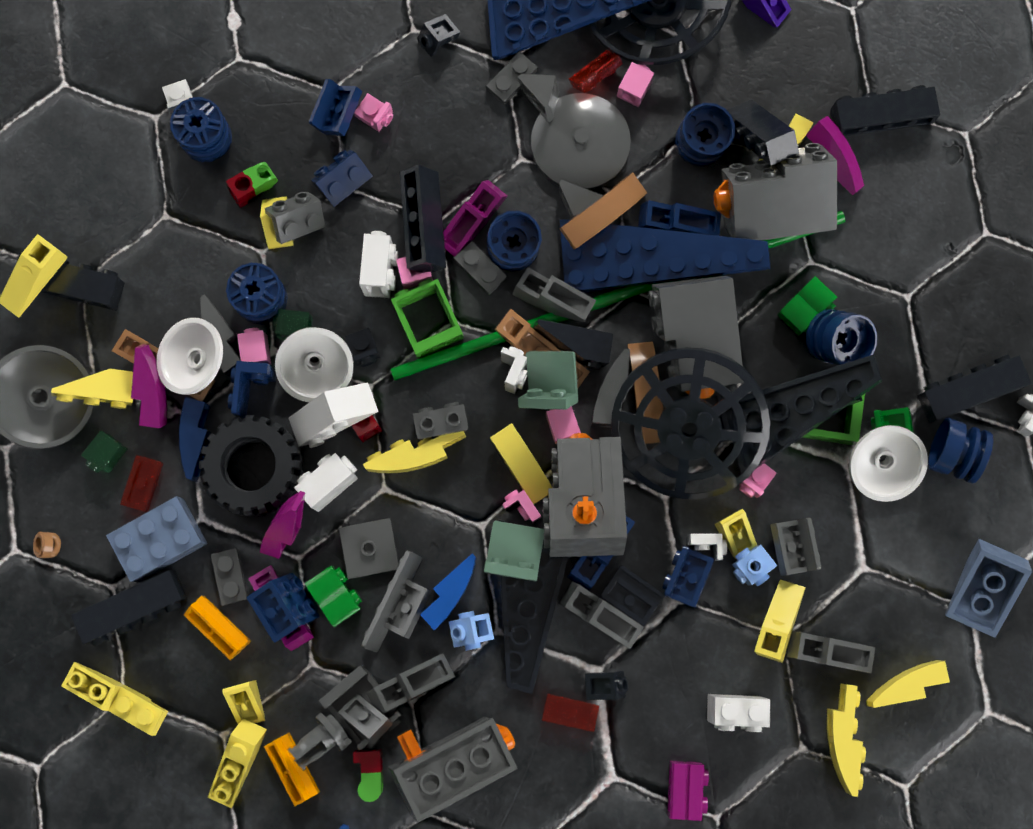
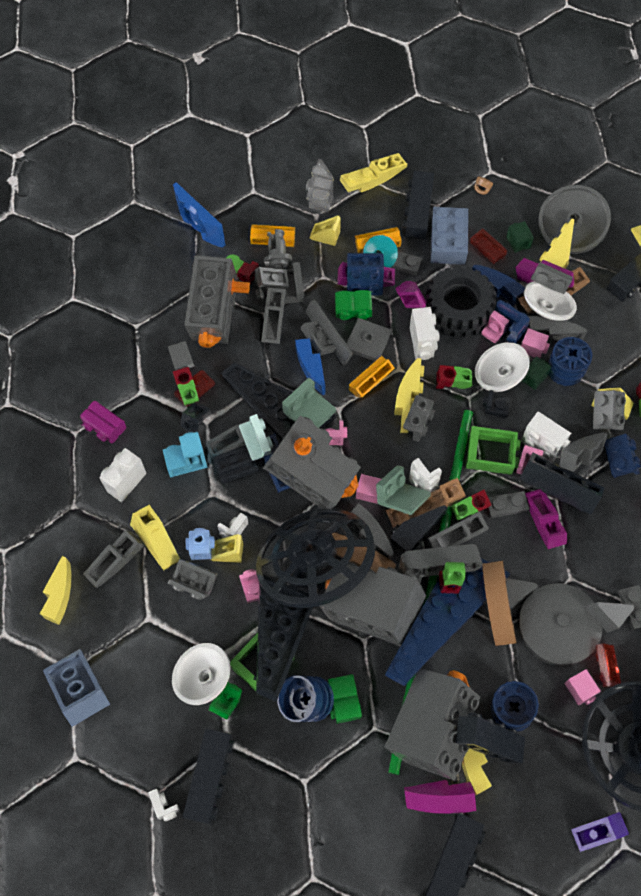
camera: 125 degrees right, 15 degrees down
light yellow slope [208,718,267,808] -> none
white wedge [289,382,378,448] -> none
light blue brick [449,611,494,651] -> none
dark blue wheel [487,211,542,272] -> none
light yellow slope [490,423,552,504] -> none
dark blue slope [638,200,721,236] -> none
dark blue bracket [662,546,715,609] -> none
light yellow slope [827,683,866,797] -> none
dark blue wheel [928,418,994,484] -> none
none -> medium azure brick [163,432,208,478]
none -> dark grey slope [168,341,194,370]
none -> leg [173,367,199,405]
none -> light aqua bracket [239,414,273,461]
none -> clear slope [306,159,334,212]
none -> light orange piece [349,356,395,397]
none -> teal dish [363,235,398,268]
none -> dark grey beam [399,544,483,584]
none -> bright green leg [438,562,465,594]
none -> leg [451,490,492,520]
none -> bright pink bracket [481,310,510,343]
none -> dark grey plate [531,262,573,294]
none -> dark grey slope [559,433,607,472]

